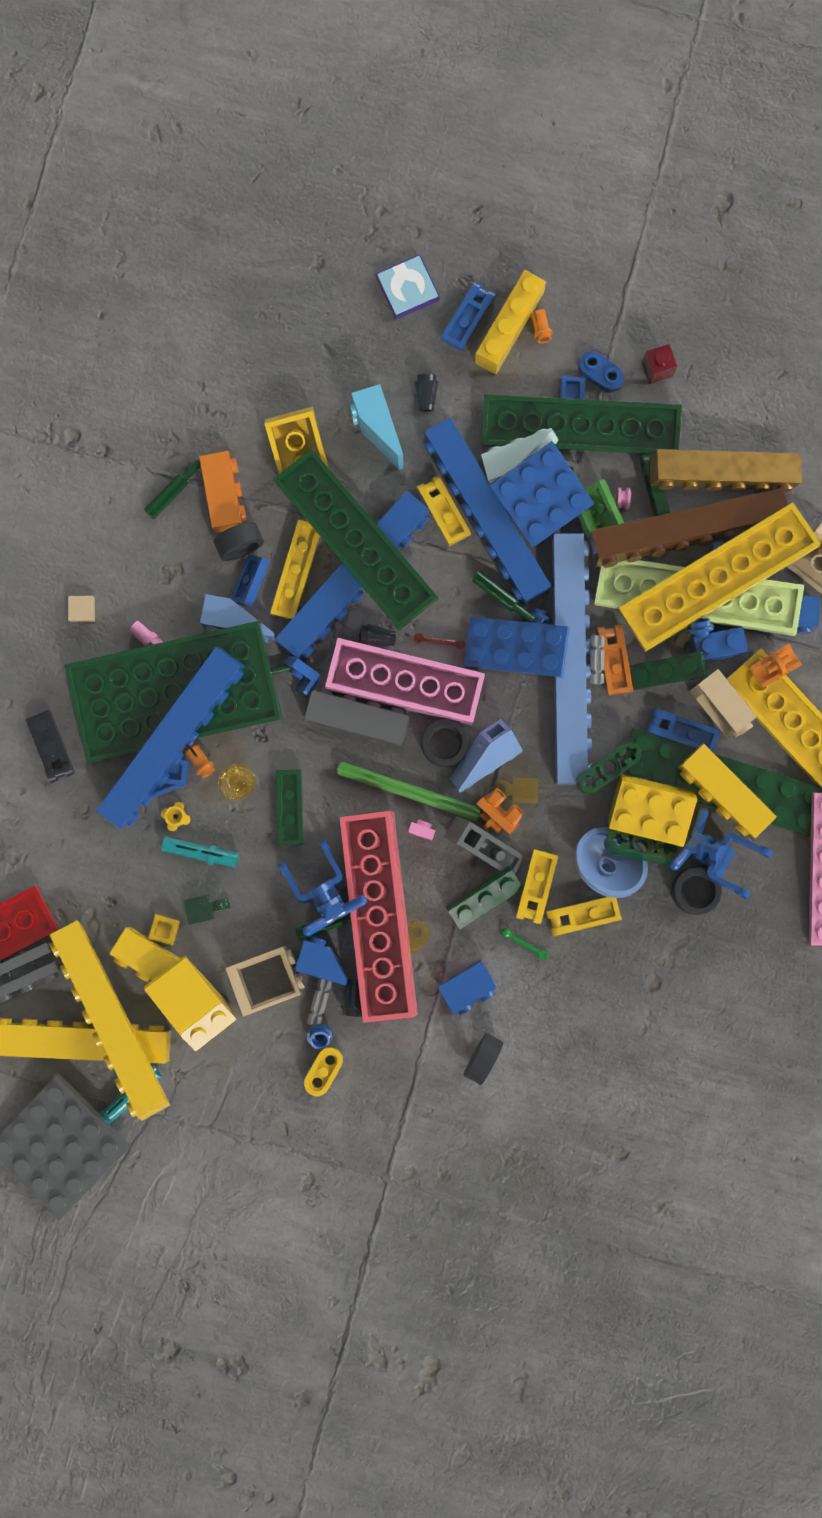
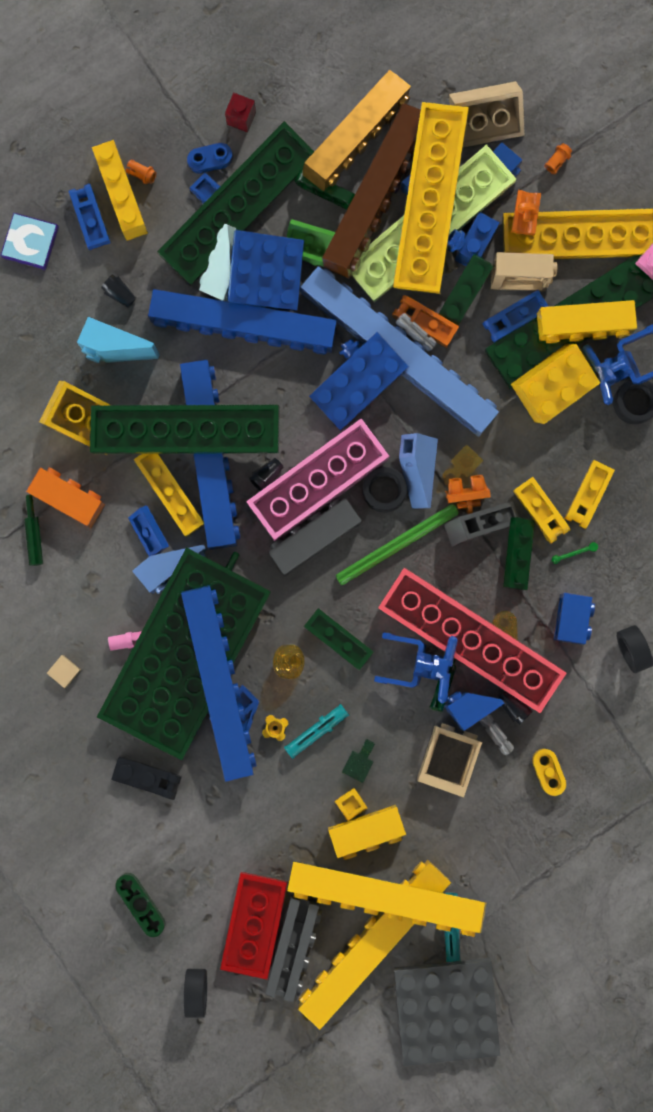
camera: 55 degrees left, 0 degrees up
yellow slope [144,955,236,1051] -> none
orange pin [185,745,215,778] -> none
black tyre [213,522,264,561] -> none
blue bracket [284,655,321,695] -> none
blue plate [307,1024,332,1049] -> none
bright pink plate [408,820,436,841] -> none
clear red hinge [414,633,465,649] -> none
yellow plate [416,475,471,547] -> none
dark green axle [472,571,535,623] -> none
medium blue dish [575,827,648,898] -> none
dark green beam [576,742,641,794] -> none
dark green beam [604,830,677,864] -> none
bright pink bush [615,488,631,511] -> none

